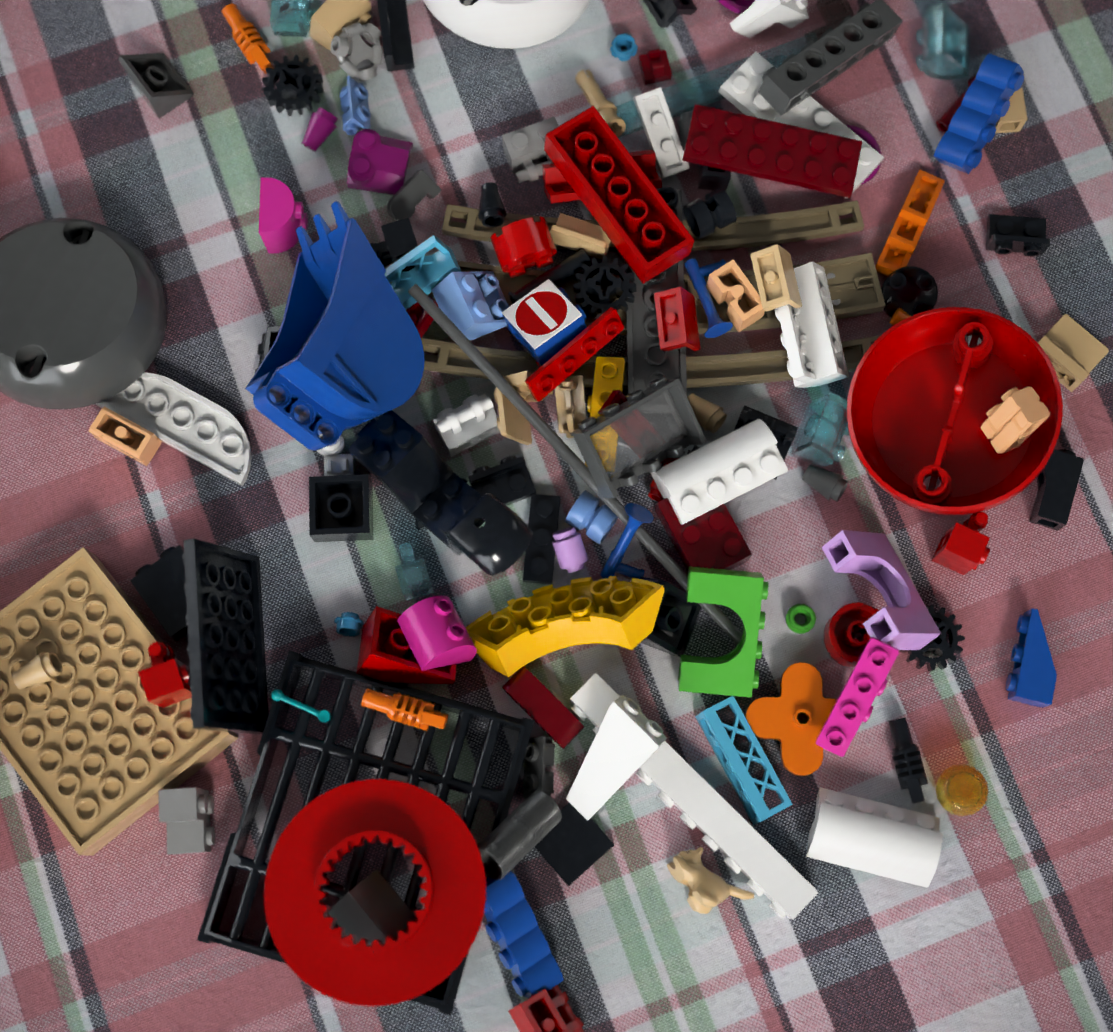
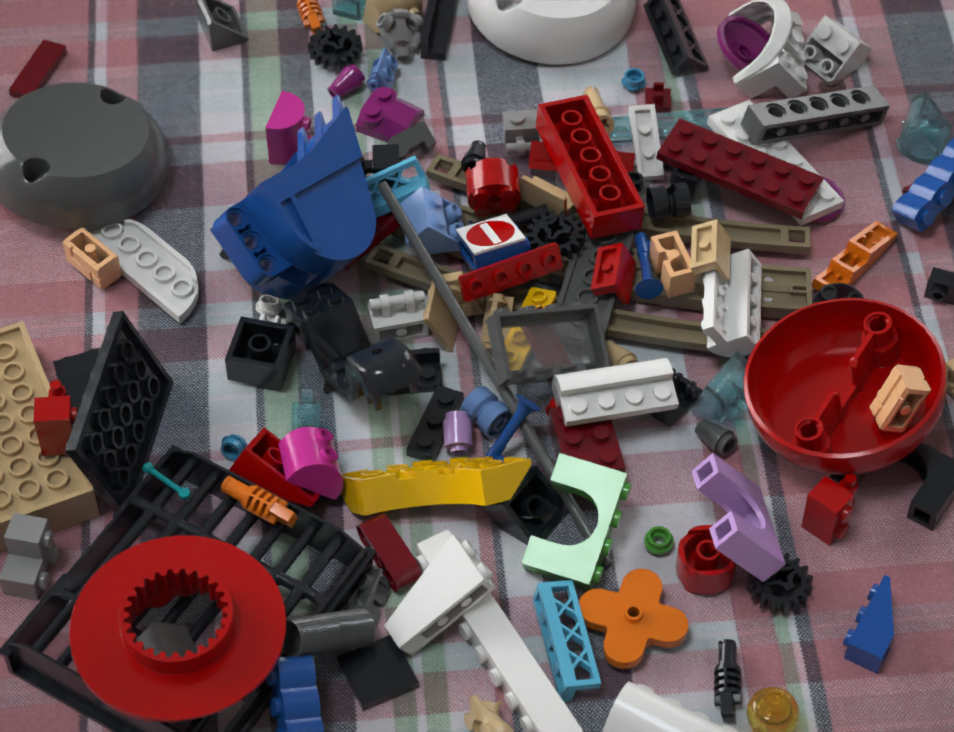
camera: 15 degrees right, 25 degrees down
dark pink bracket [816,637,899,757] -> none

